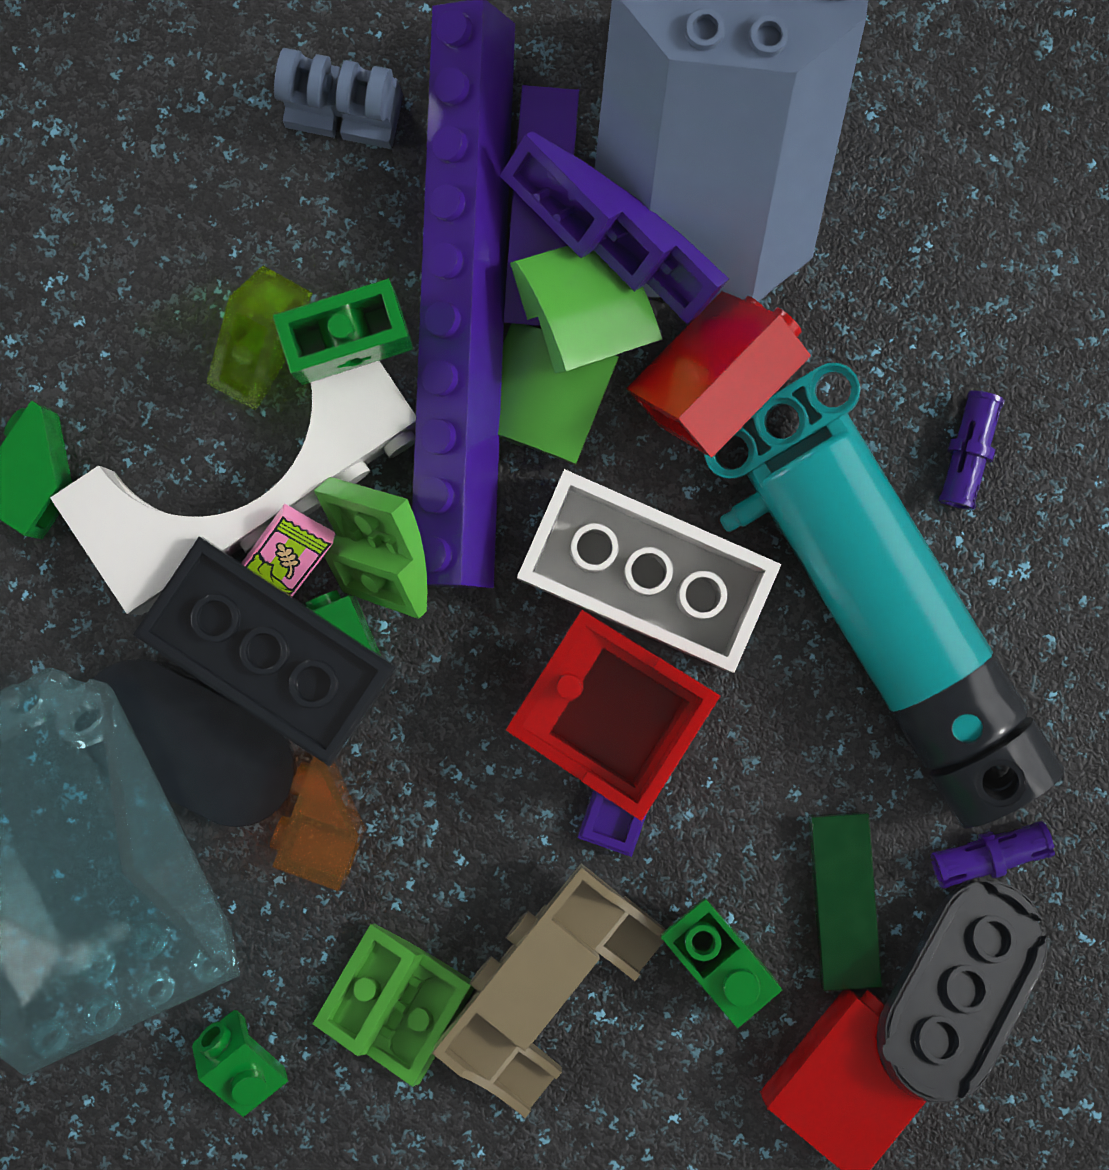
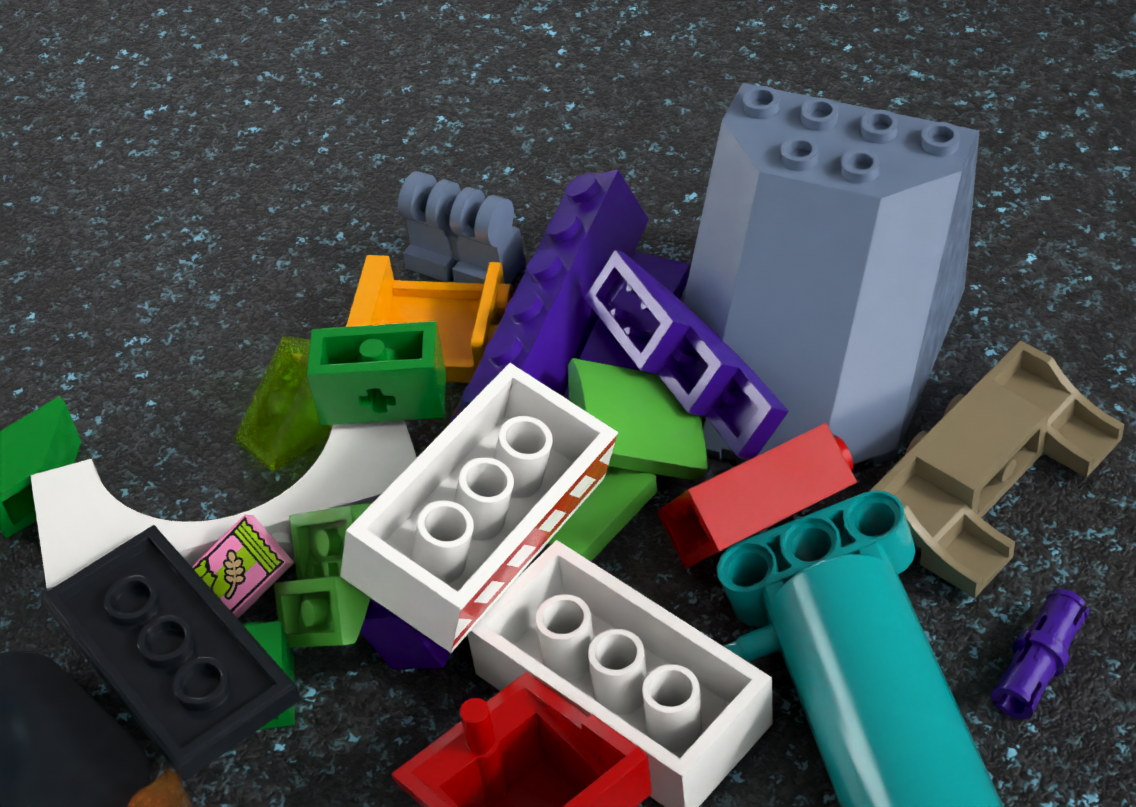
camera: 20 degrees right, 40 degrees down
none -> white brick [340,363,618,653]
none -> light orange panel [346,255,514,383]
none -> dark tan bracket [869,340,1125,598]

